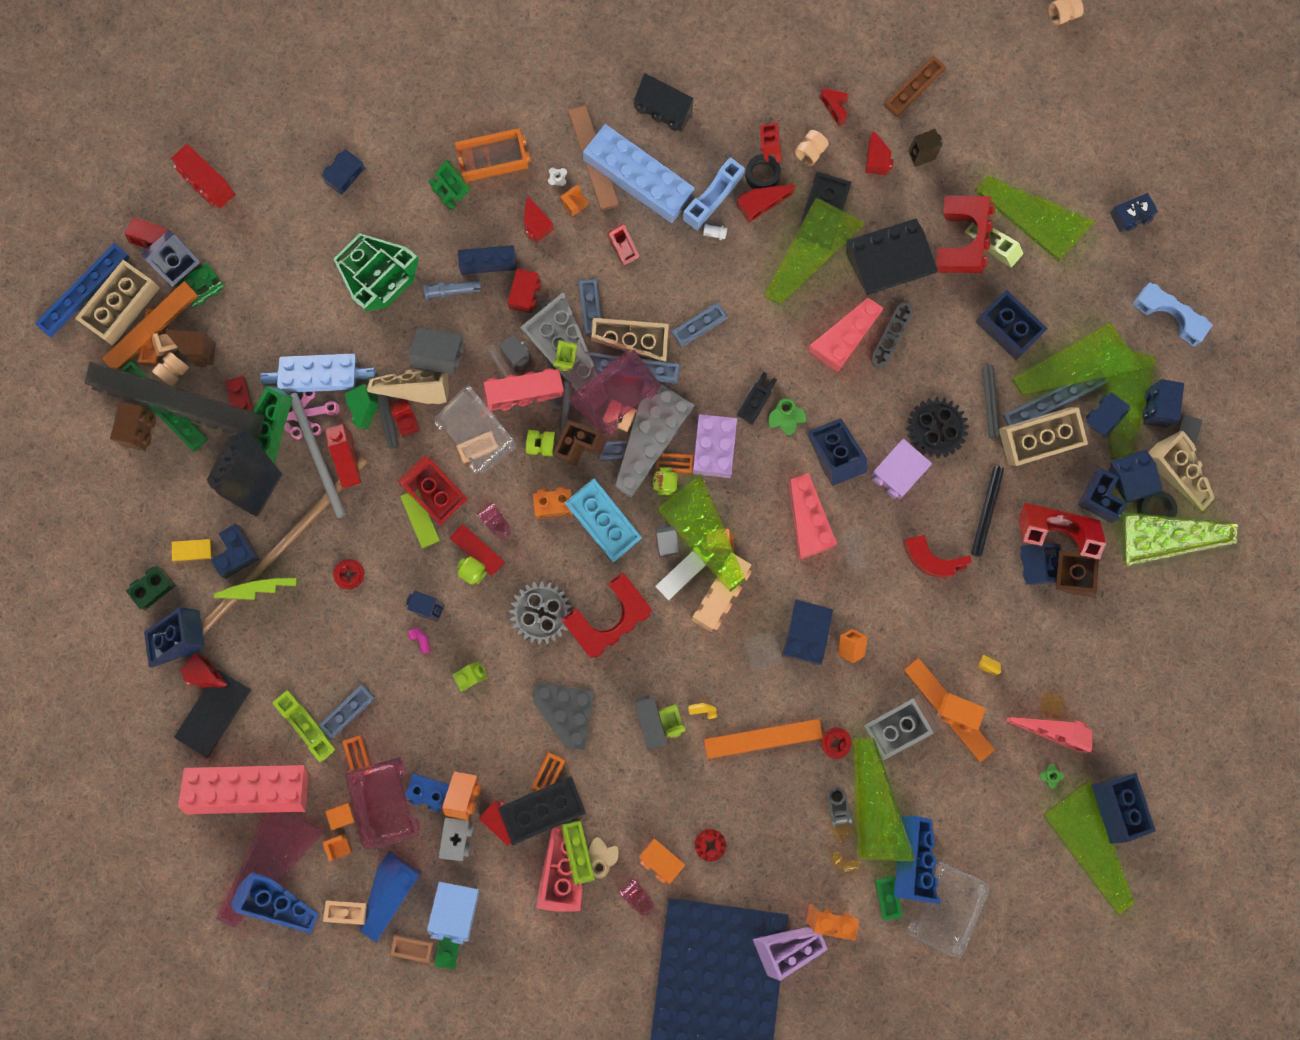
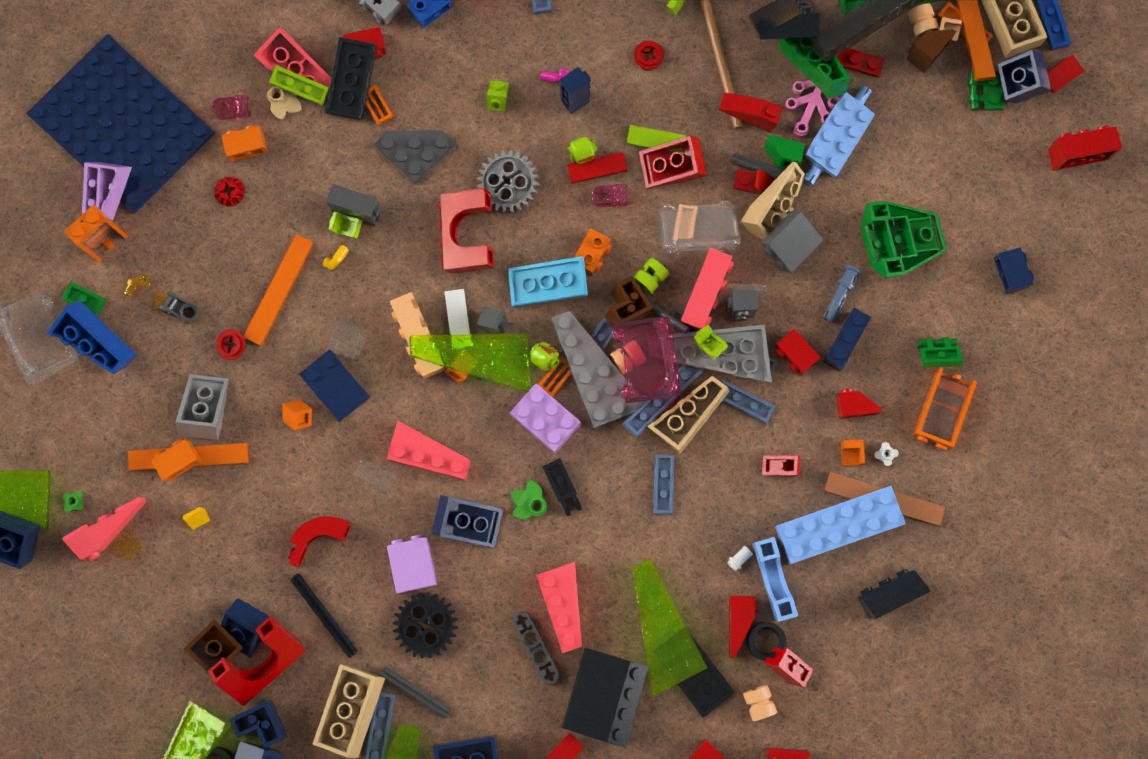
camera: 130 degrees right, 0 degrees up
light grey piece [290,393,346,518] -> none
orange brick [442,772,481,820] -> none
clear neon green wing [853,738,916,861] -> none

